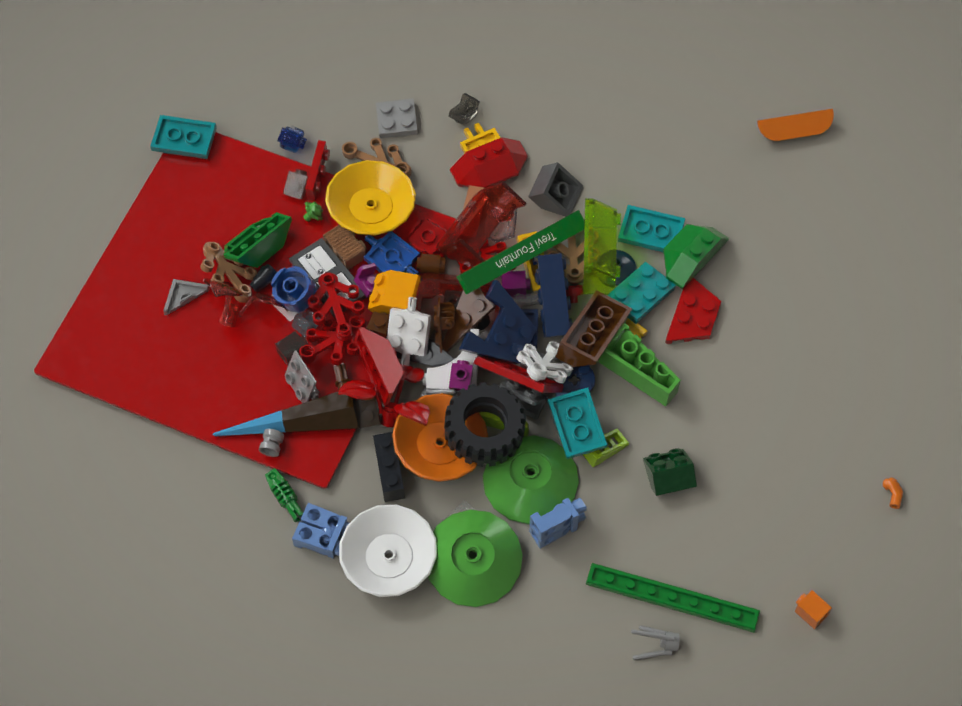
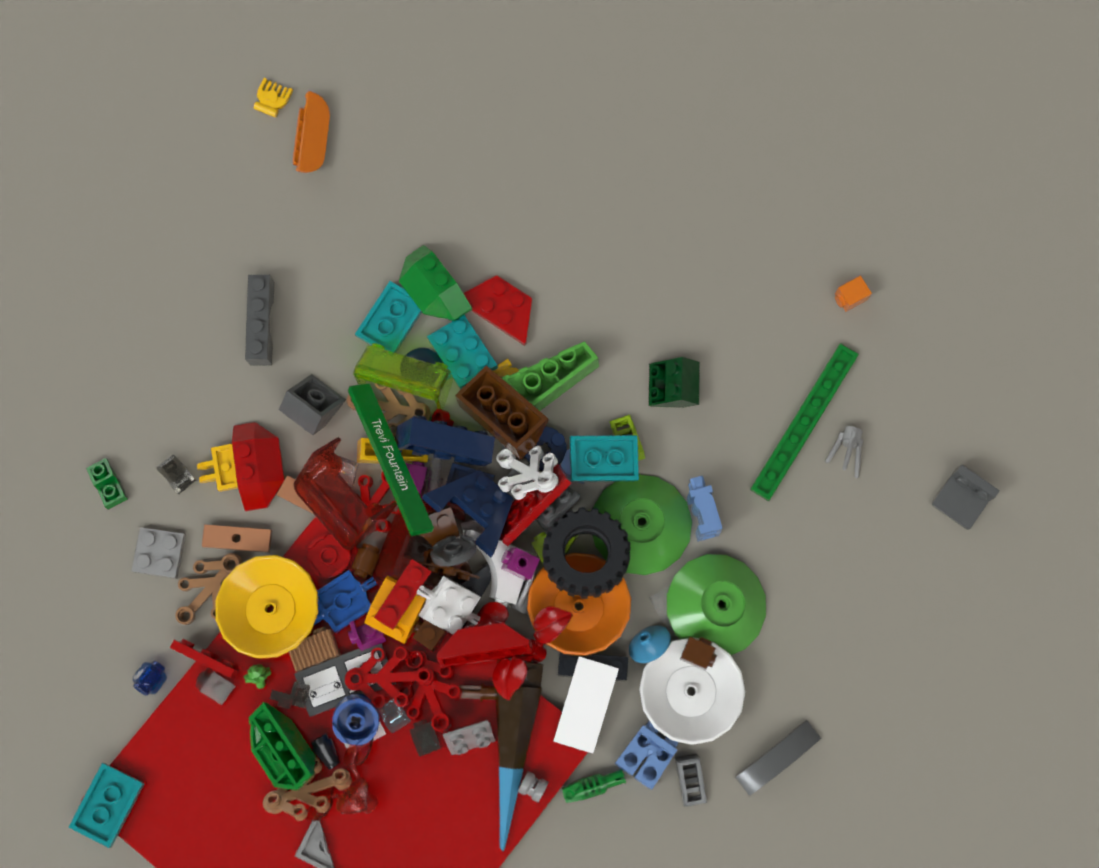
camera: 75 degrees left, 15 degrees up
orange arm [883,477,903,509] -> none
none -> green slope [86,458,128,510]
none -> nougat tile [202,524,272,553]
none -> dark grey arch [245,274,274,366]
none -> yellow piece [253,78,293,118]
none -> clear smoke bracket [269,681,310,709]
none -> red plate [374,559,432,630]
none -> dark grey tile [430,535,477,566]
none -> white sticker [554,657,619,753]
none -> dark azure dish [628,625,671,663]
none -> dark grey slope [675,754,707,807]
none -> reddish brown brick [679,637,717,671]
none -> dark grey slope [735,720,821,796]

